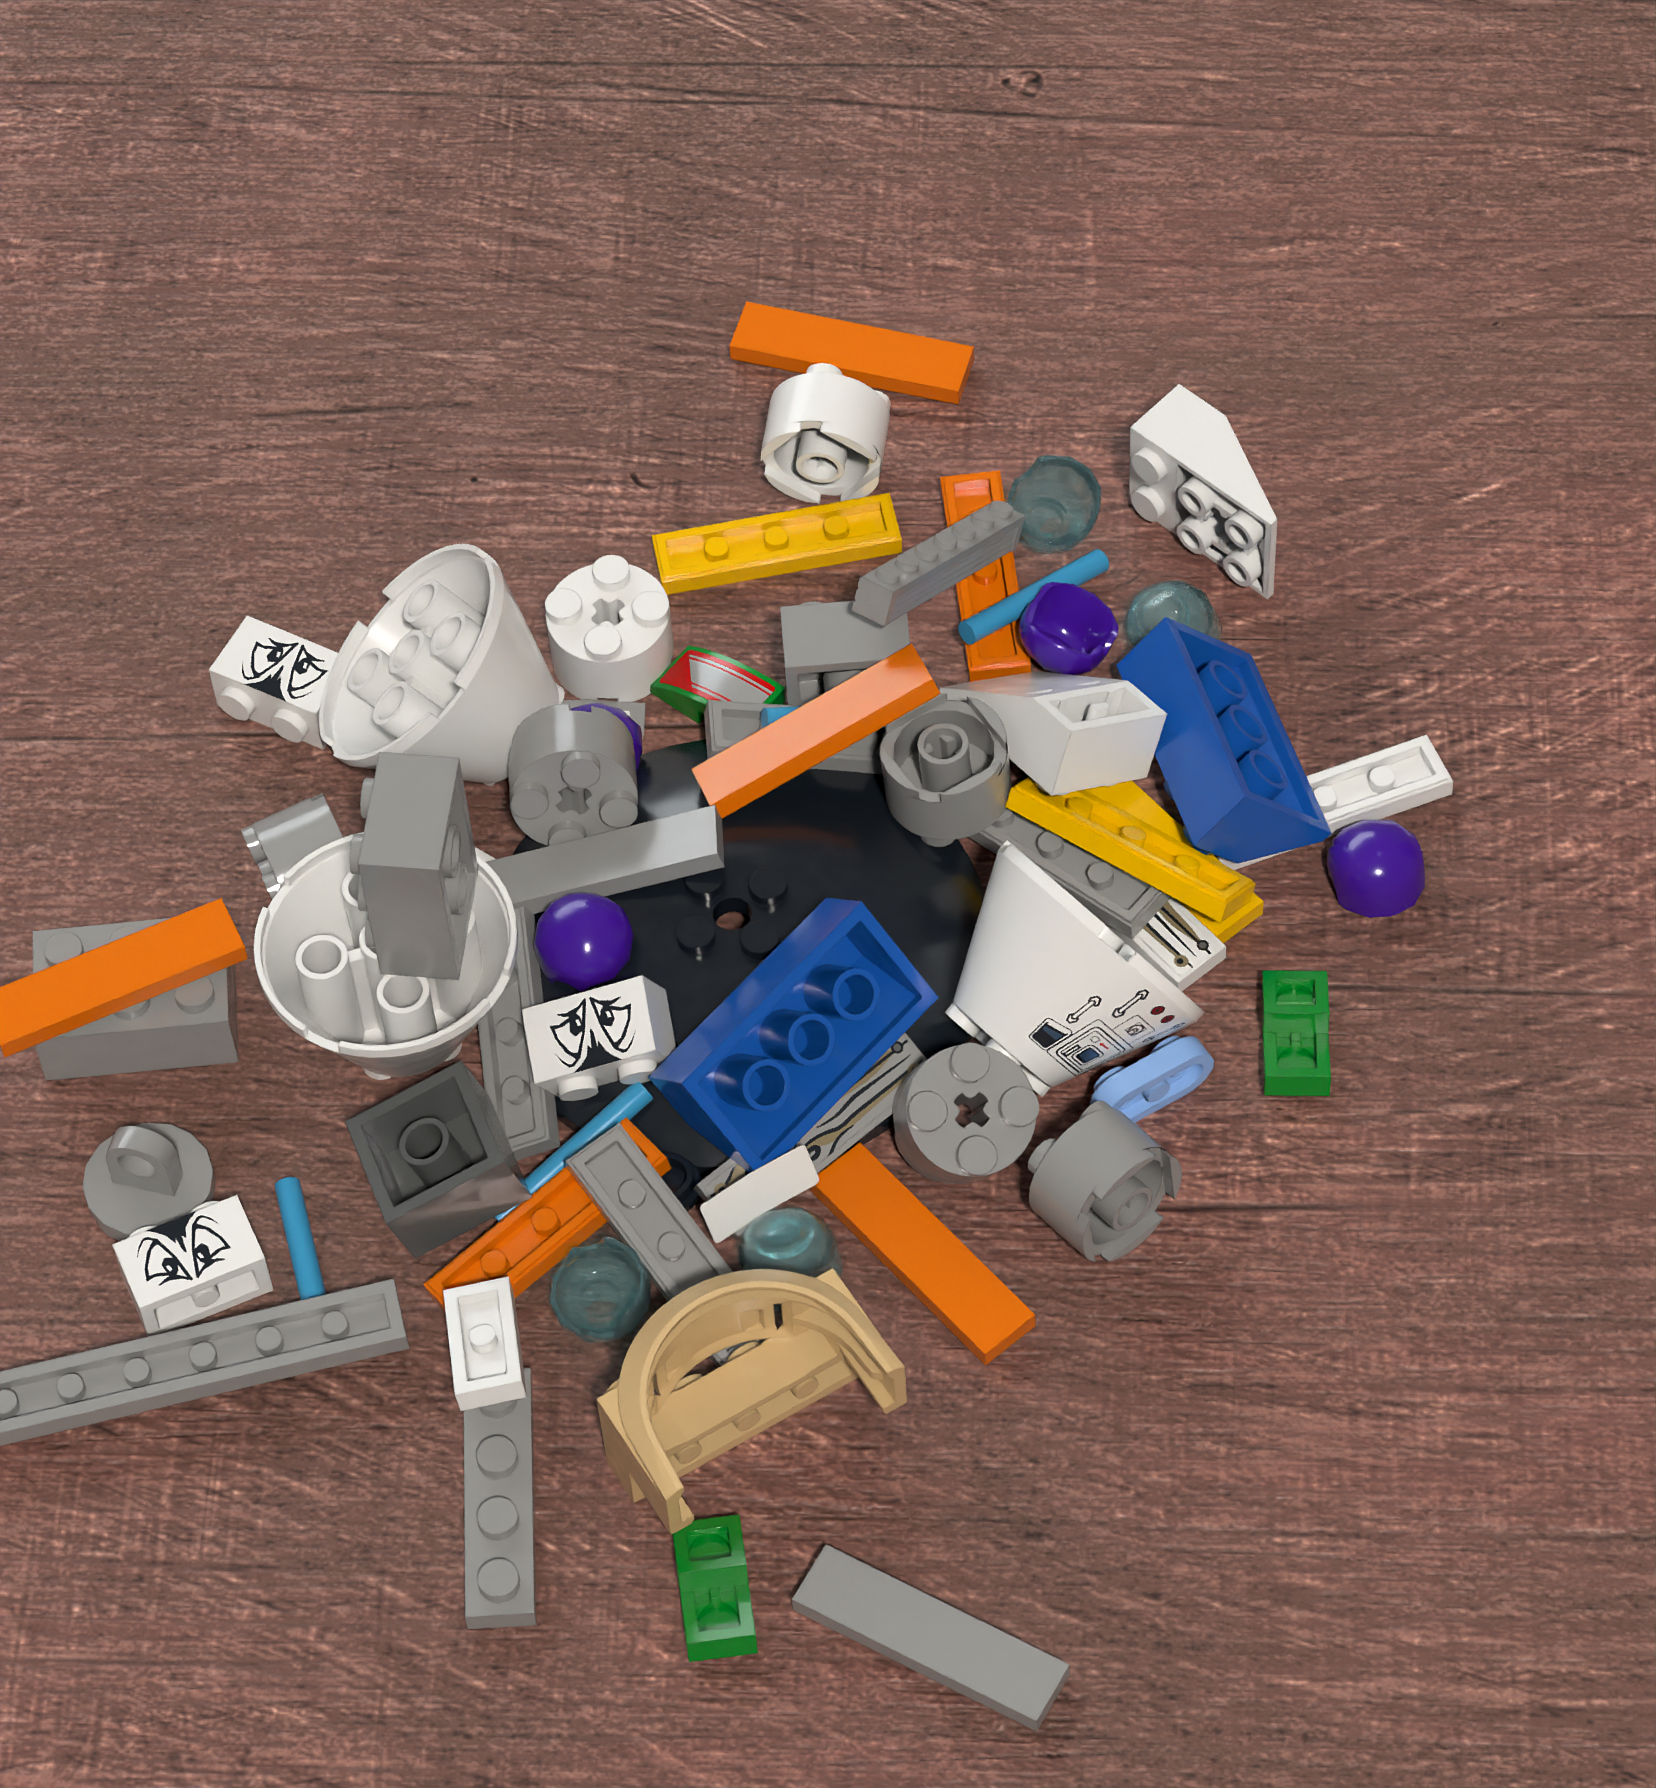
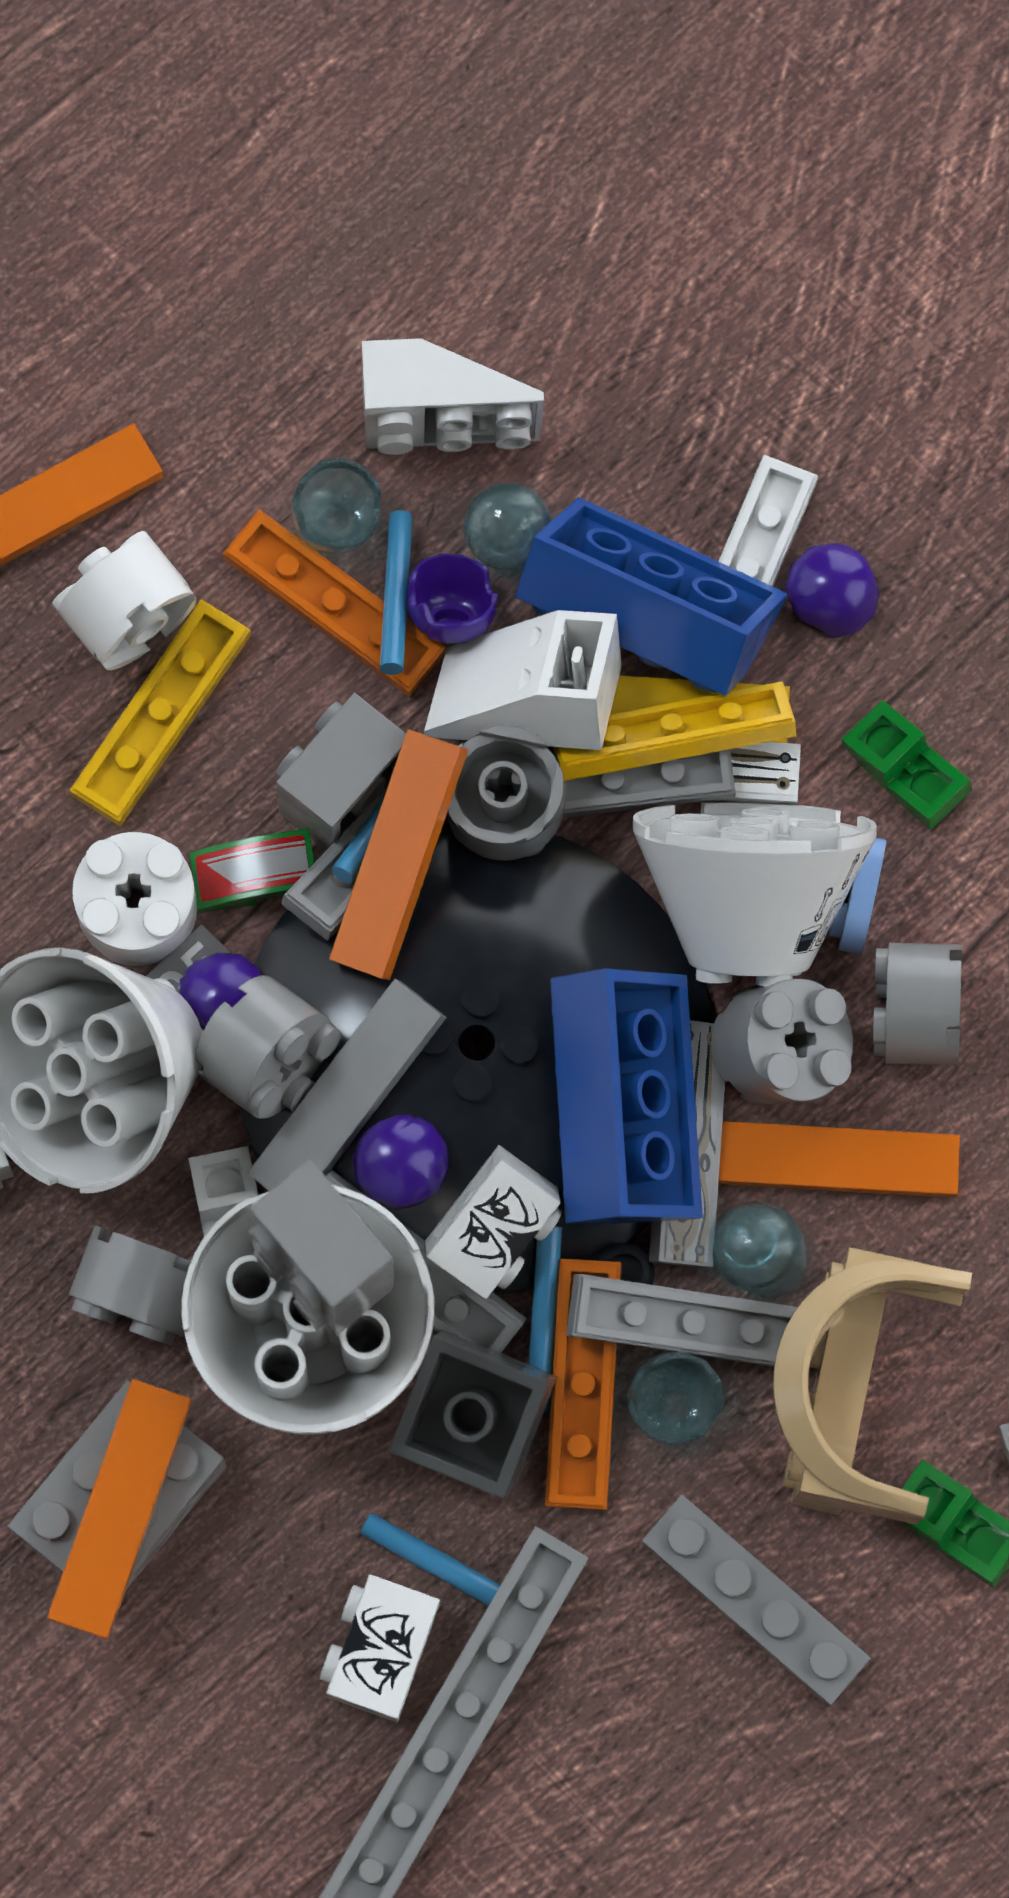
camera: 55 degrees left, 20 degrees up
light grey tile [82,1123,216,1241] -> none
white plate [443,1276,527,1411] -> none
white sticker [700,1145,819,1243] -> none
light grey piece [851,501,1026,627] -> none

